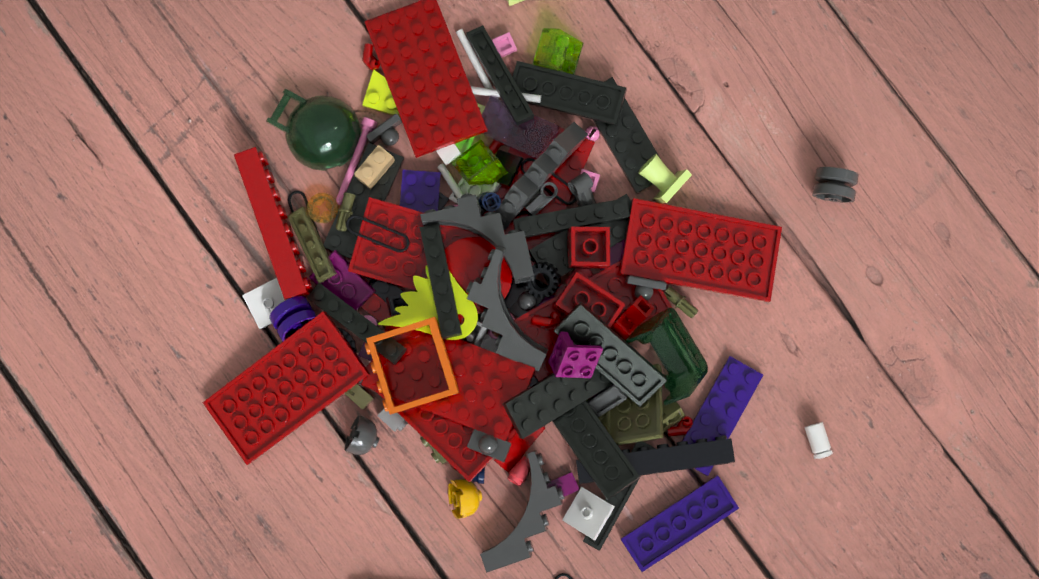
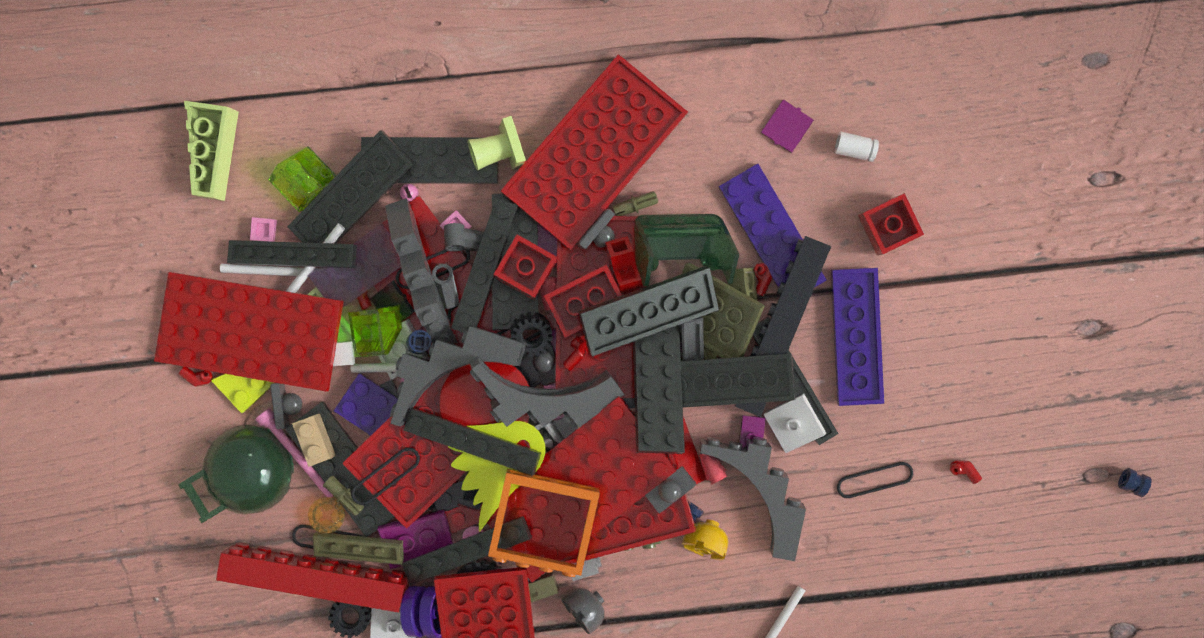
camera: 60 degrees left, 5 degrees up
magenta bracket [548,332,603,378] -> none
none -> black tyre [328,602,372,638]
none -> magenta piece [761,99,814,153]
none -> red brick [858,193,924,256]

